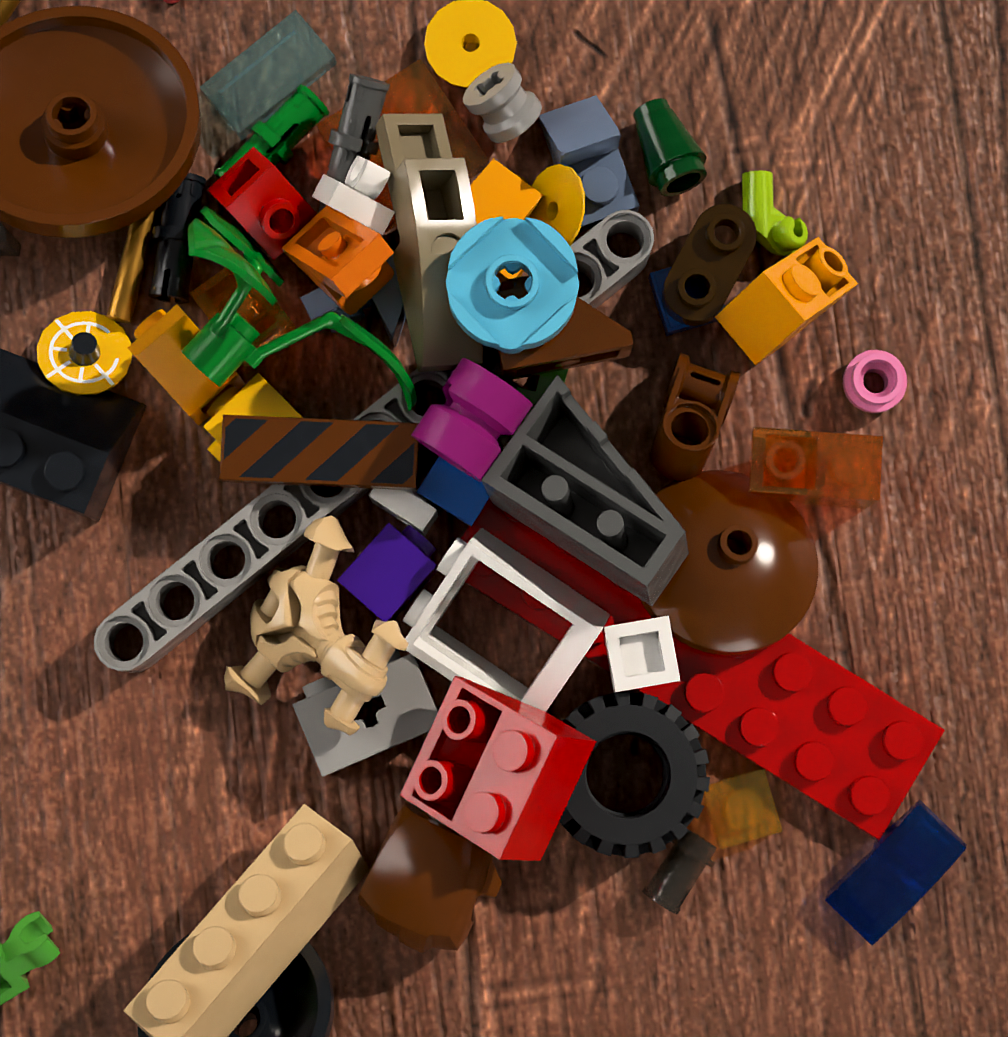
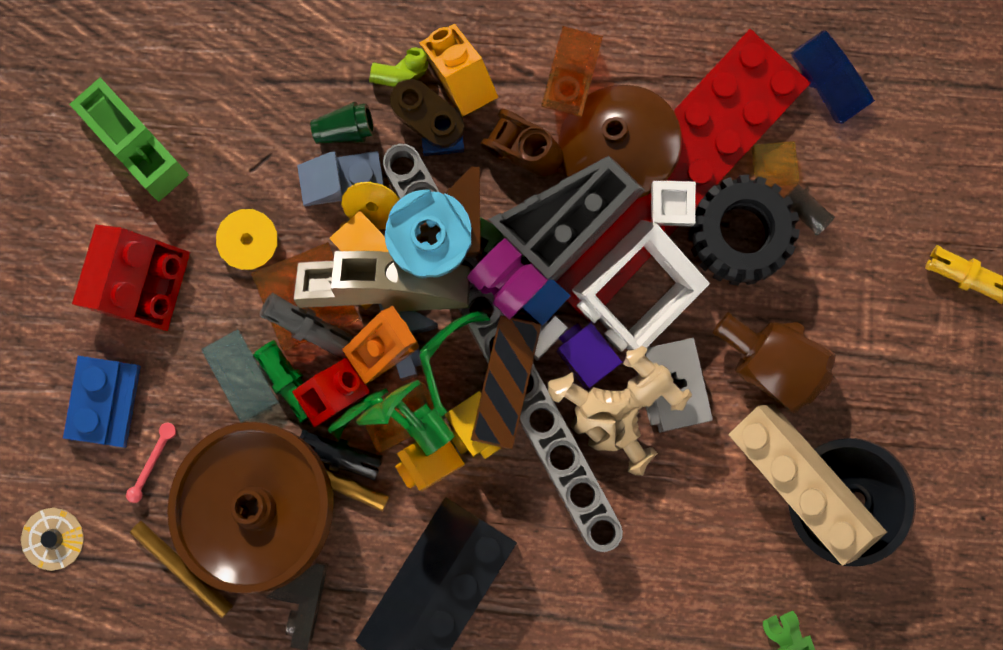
camera: 80 degrees left, 0 degrees up
yellow piece [37,311,132,395] -> none
white tile [312,156,395,235] -> none
red slope [400,676,597,861] -> none
light grey wheel [462,62,542,143] -> none
bright pink plate [843,350,907,413] -> none

